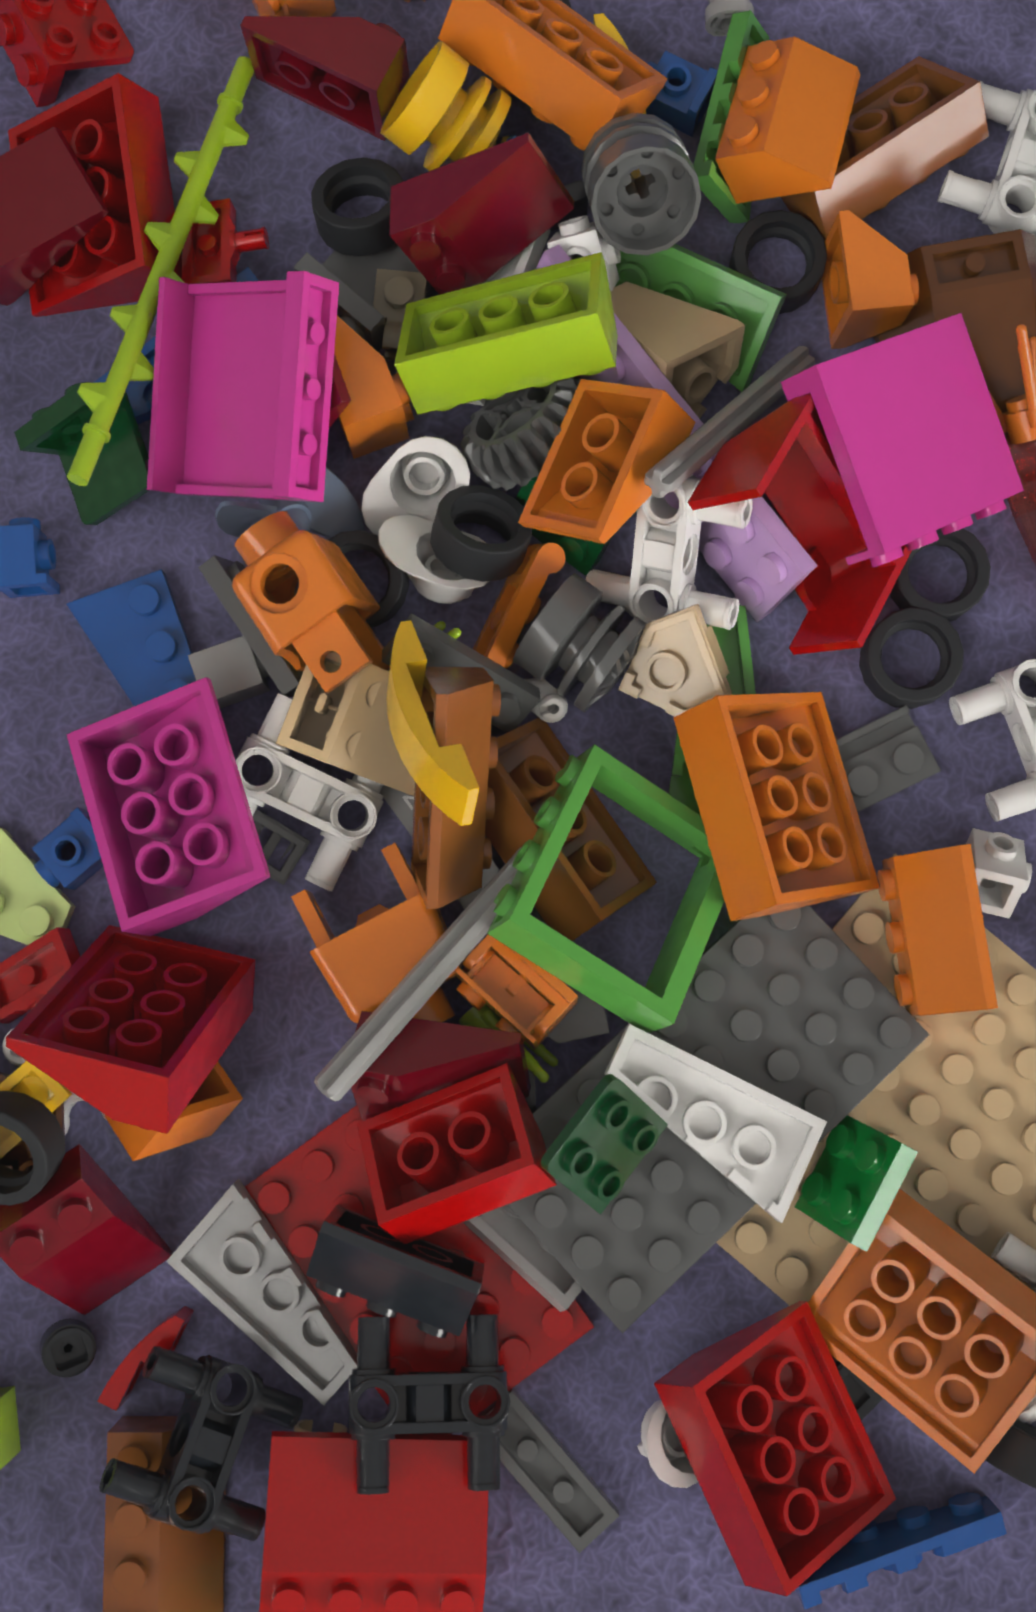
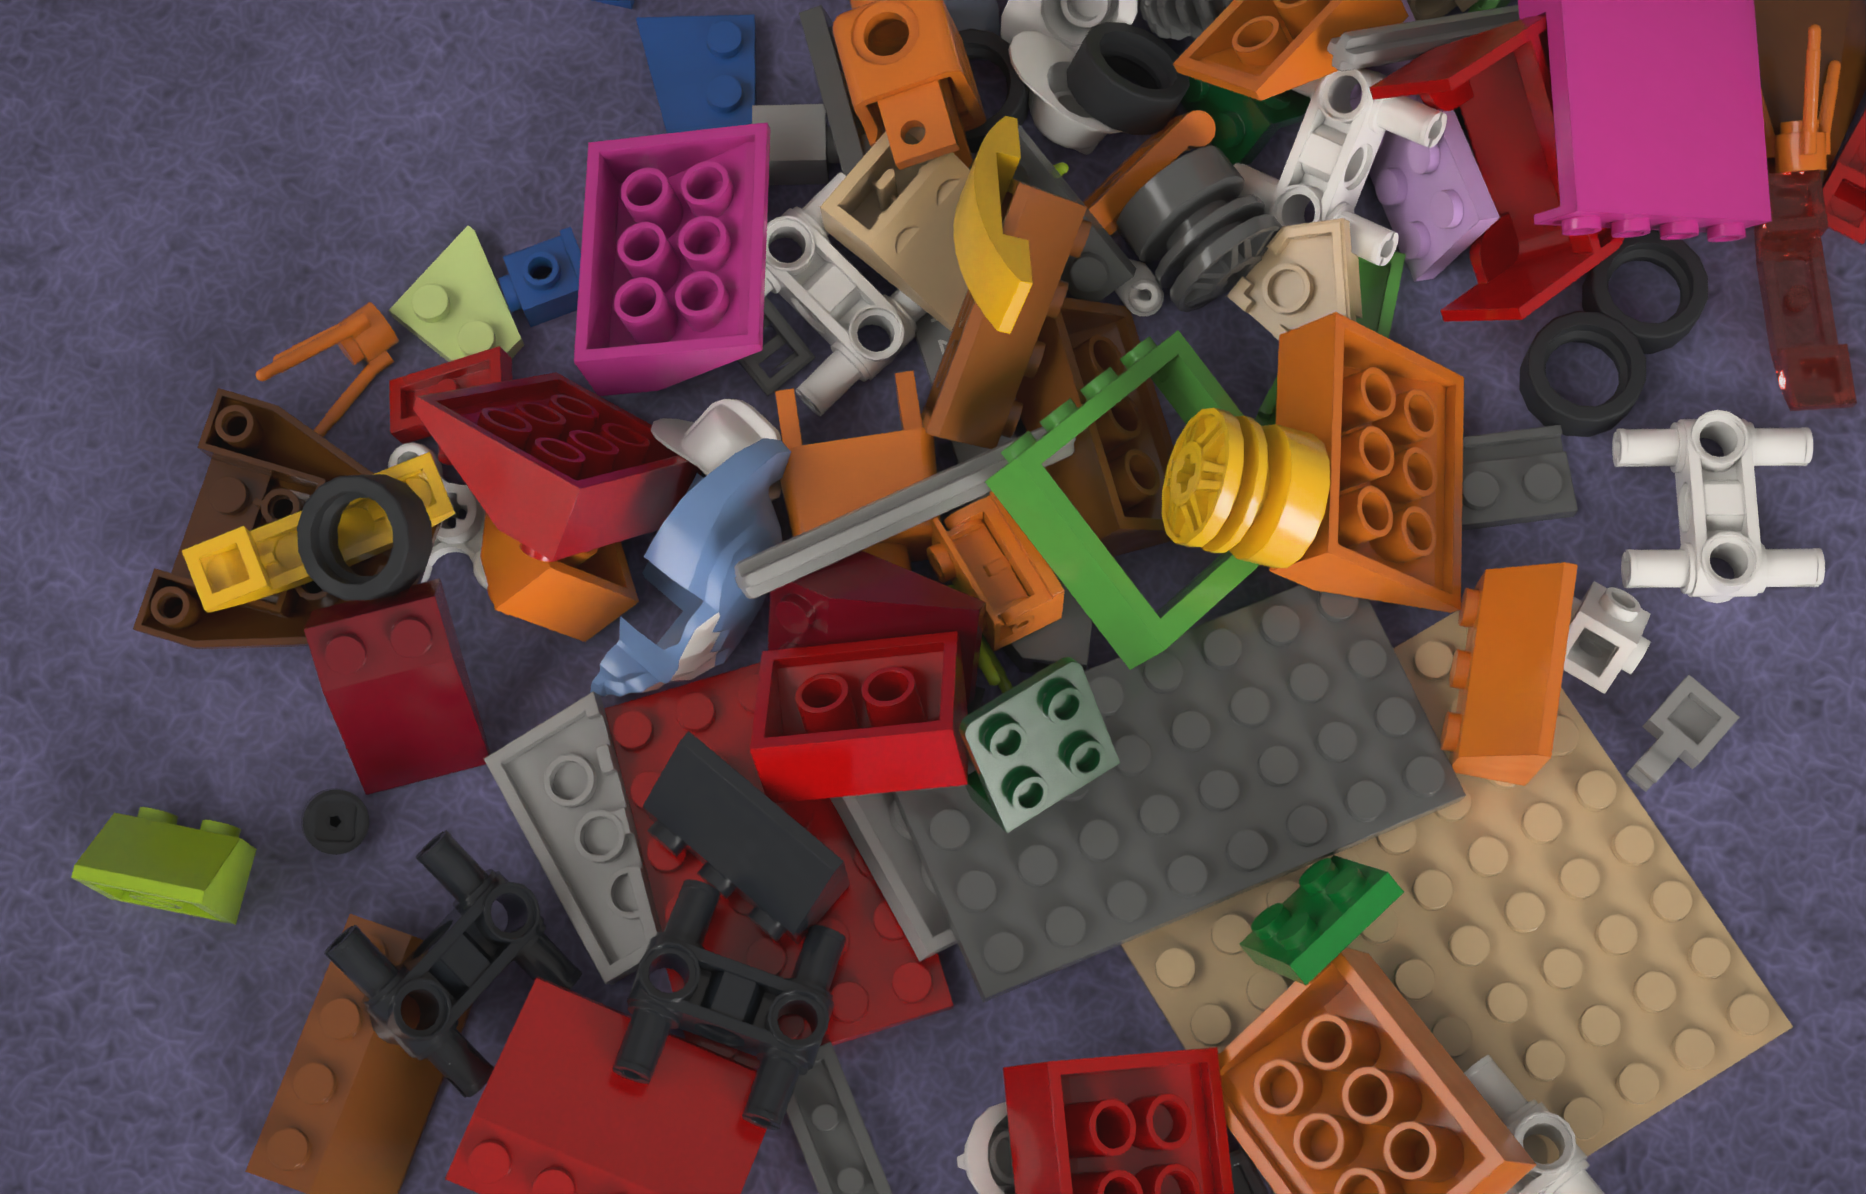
camera: 20 degrees right, 10 degrees down
red slope [97,1306,194,1411] -> none
white wing [604,1024,827,1223] -> none
none -> medium blue animal [590,438,791,697]
none -> white piece [651,399,782,501]
none -> yellow wheel [1162,408,1330,568]

